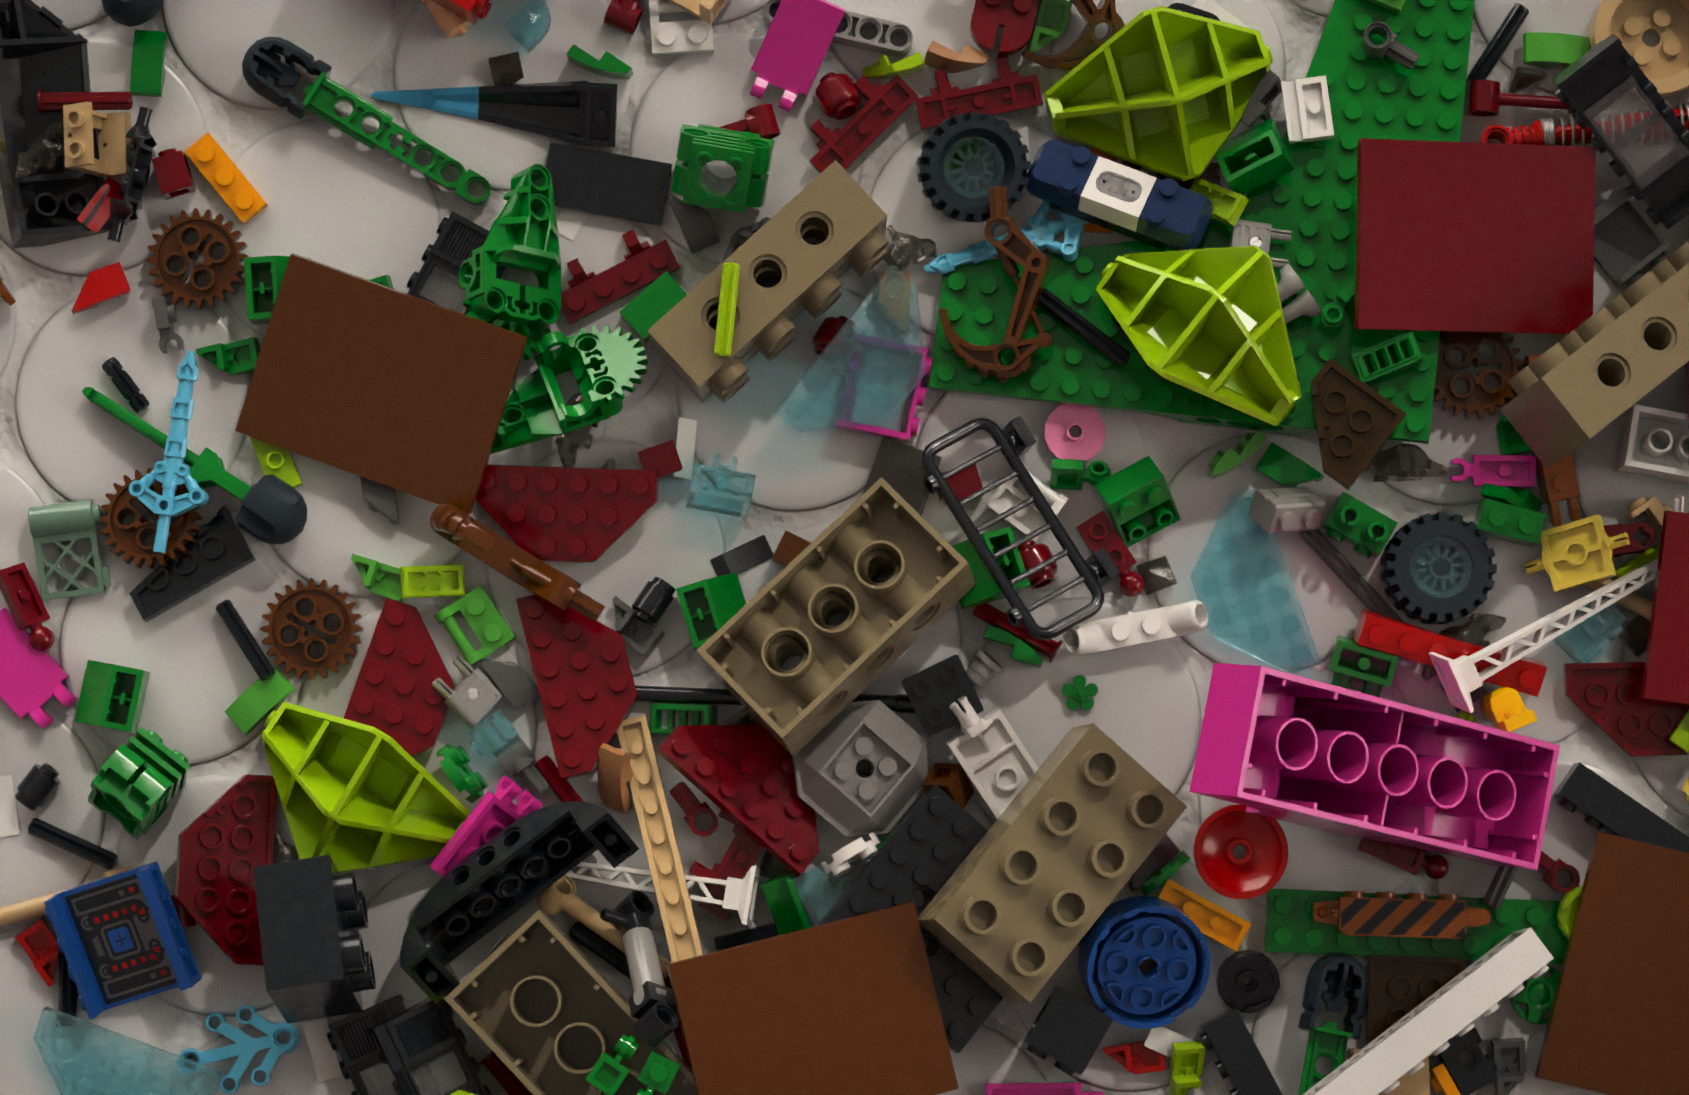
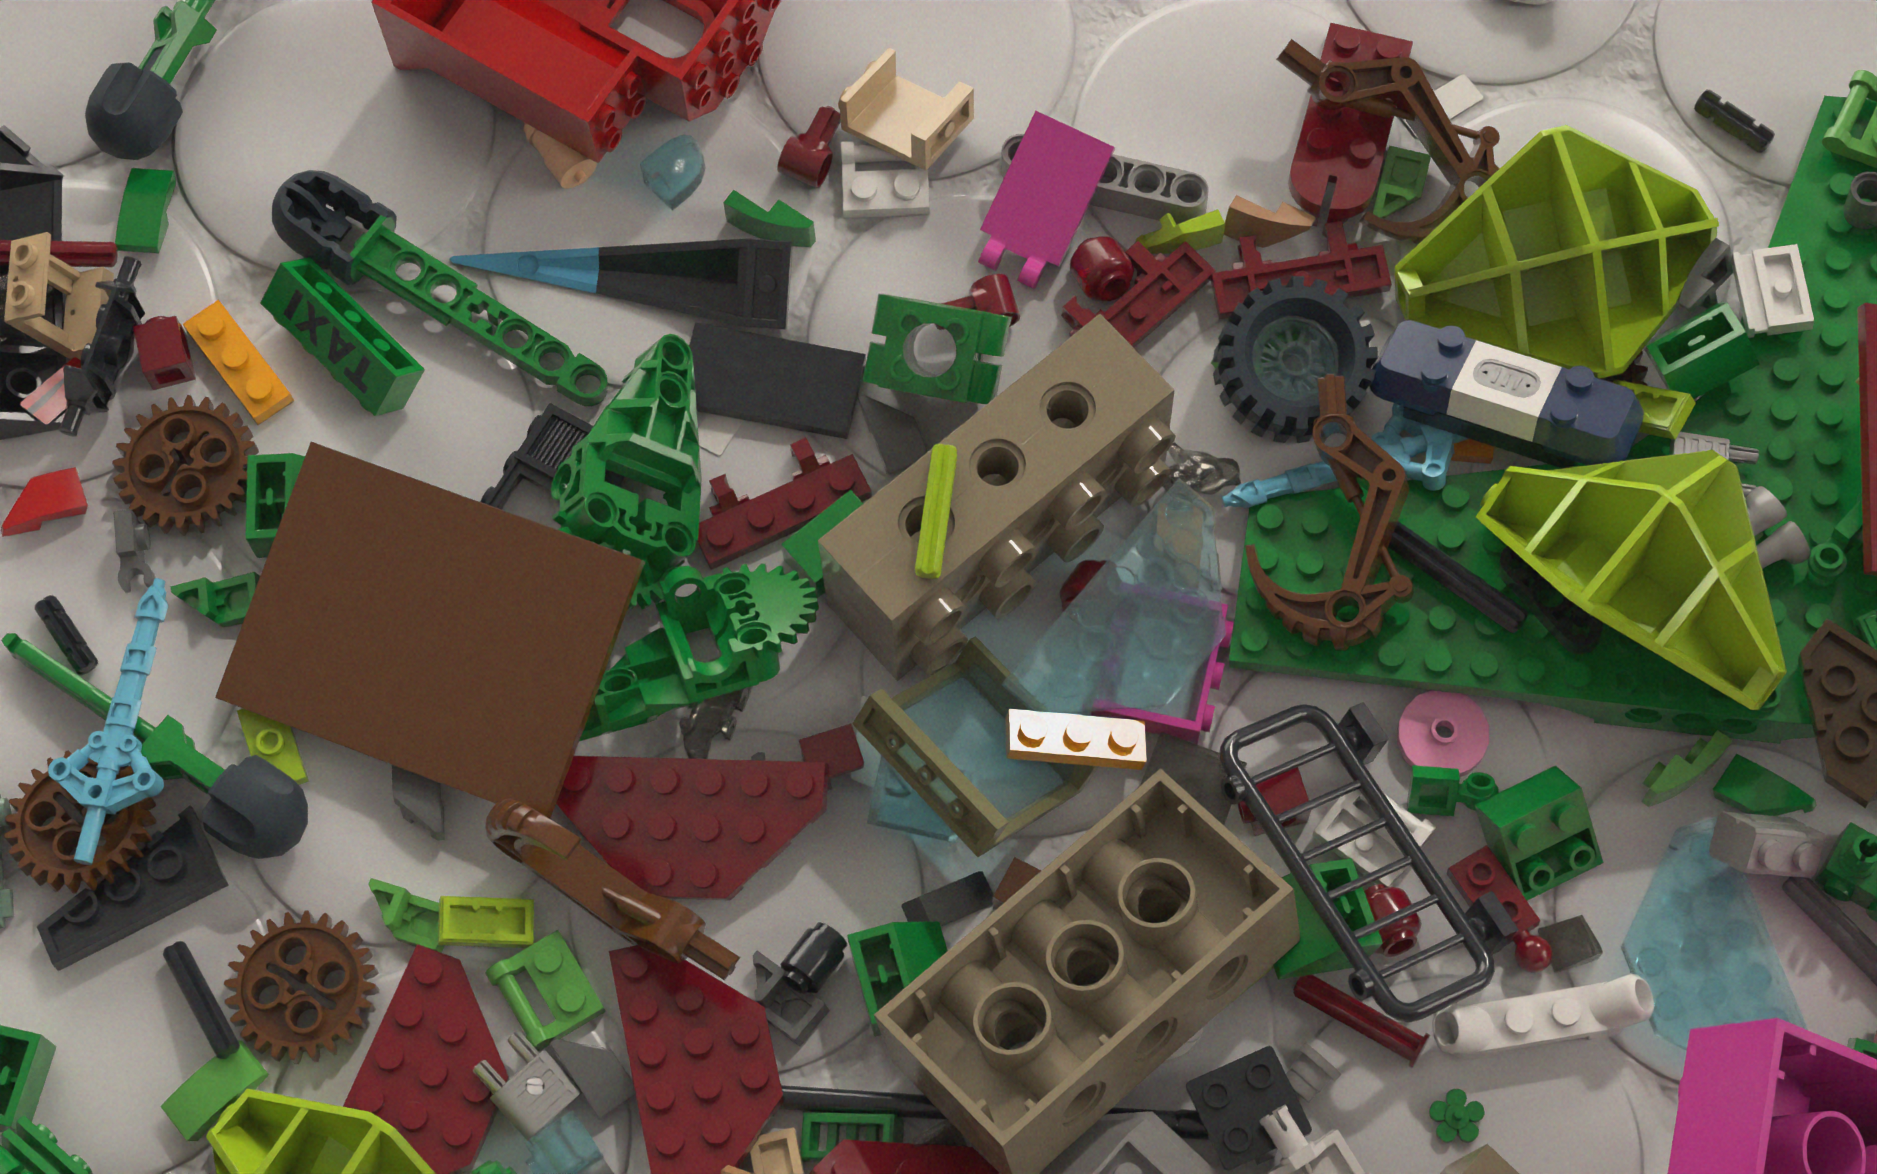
camera: 10 degrees right, 15 degrees down
clear smoke slope [488,52,524,86] -> none
green slope [983,625,1043,668] -> none
none -> green brick [260,257,425,416]
none -> panel [852,636,1099,857]
none -> plate [1005,709,1146,770]

